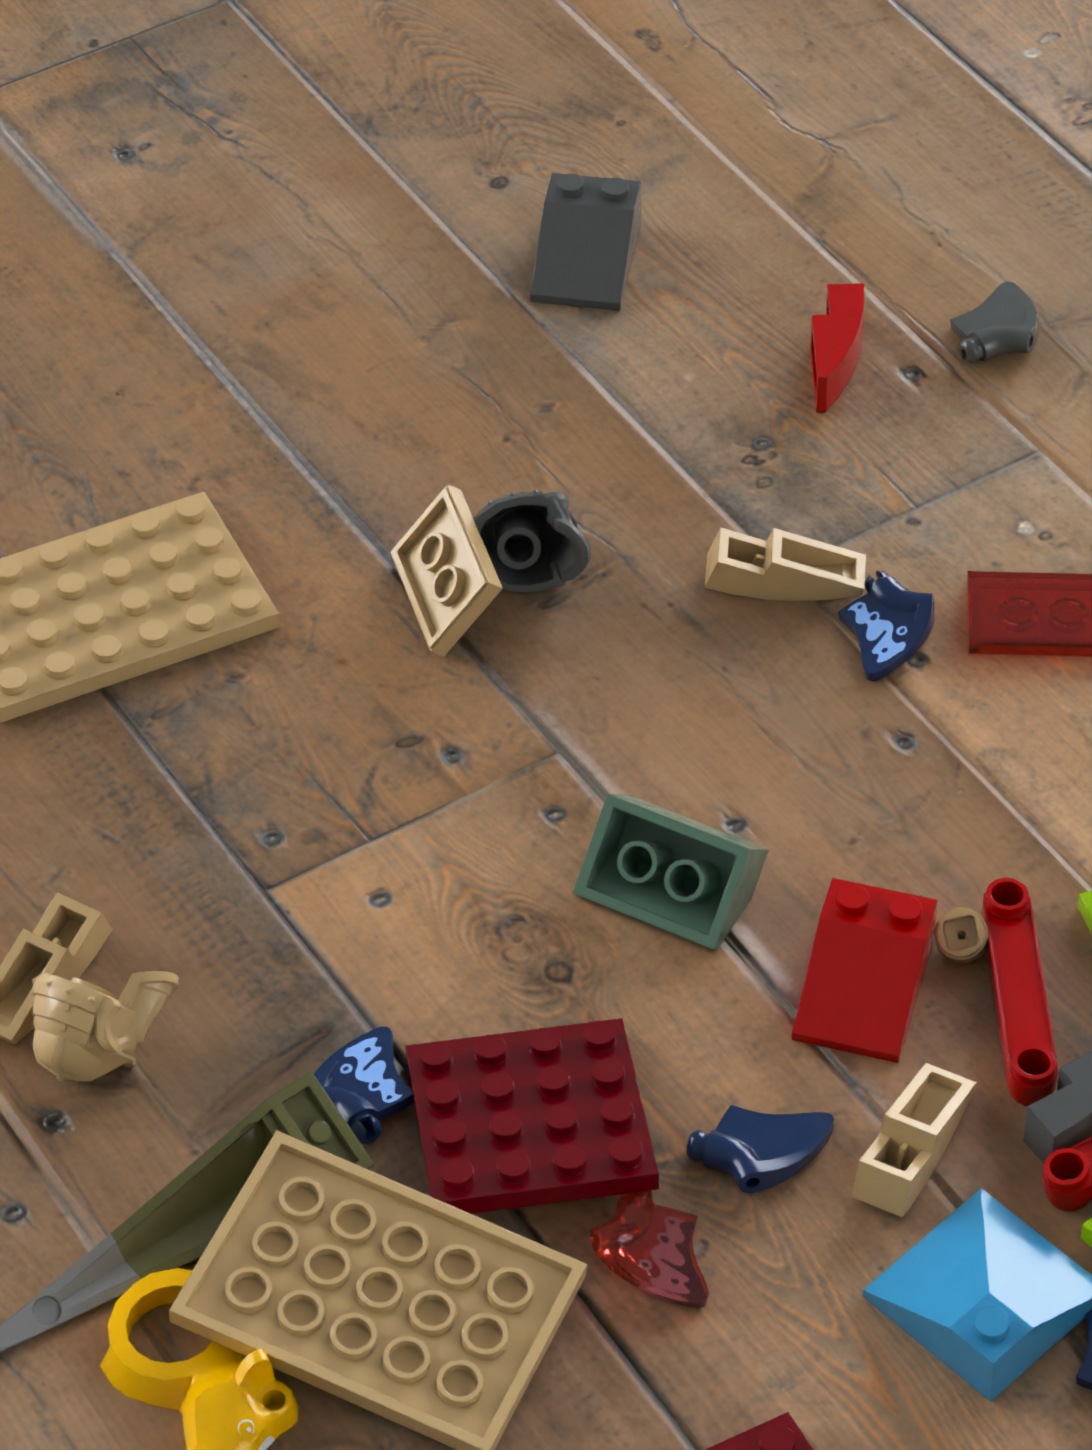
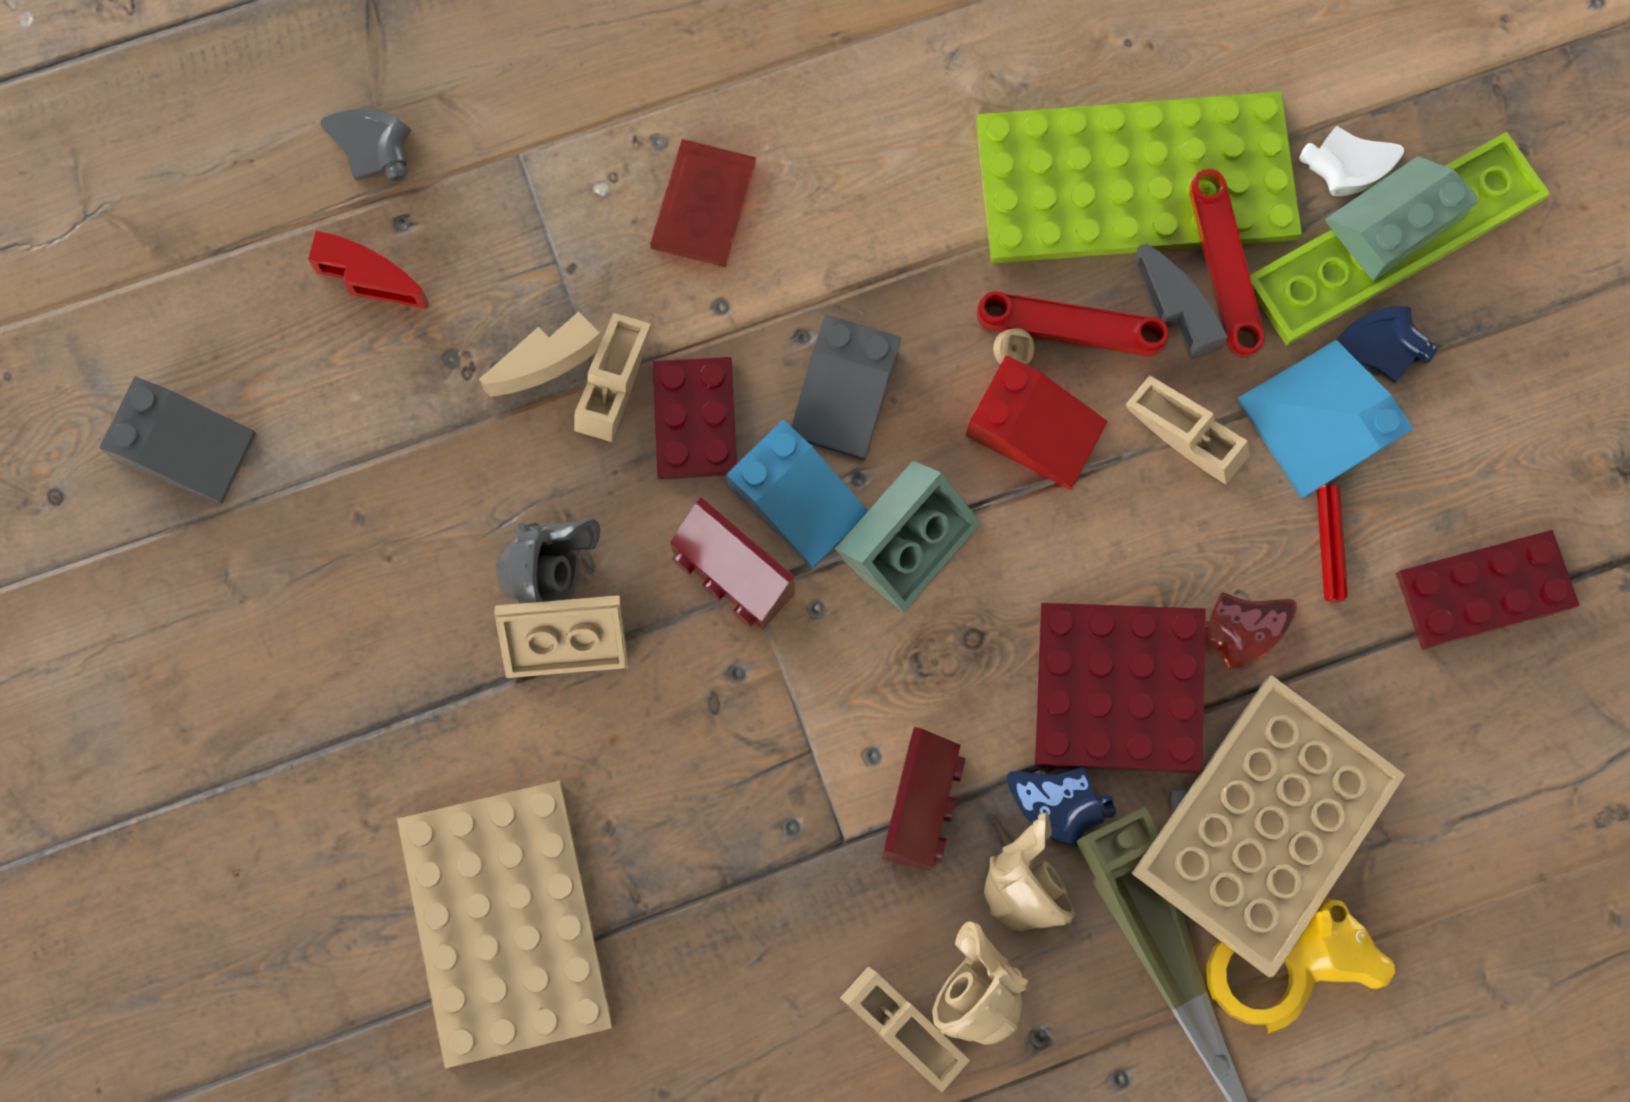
camera: 80 degrees left, 30 degrees up
dark blue arm [686,1105,834,1194] -> none
dark blue arm [838,571,935,681] -> none
none -> tan slope [479,311,602,397]
none -> dark red plate [653,357,737,479]
none -> slope [670,497,795,630]
none -> dark azure slope [726,419,868,569]
none -> dark grey slope [791,314,901,460]
none -> dark red slope [881,727,966,871]
none -> tan head [984,813,1076,931]
none -> red axle [1317,484,1348,602]

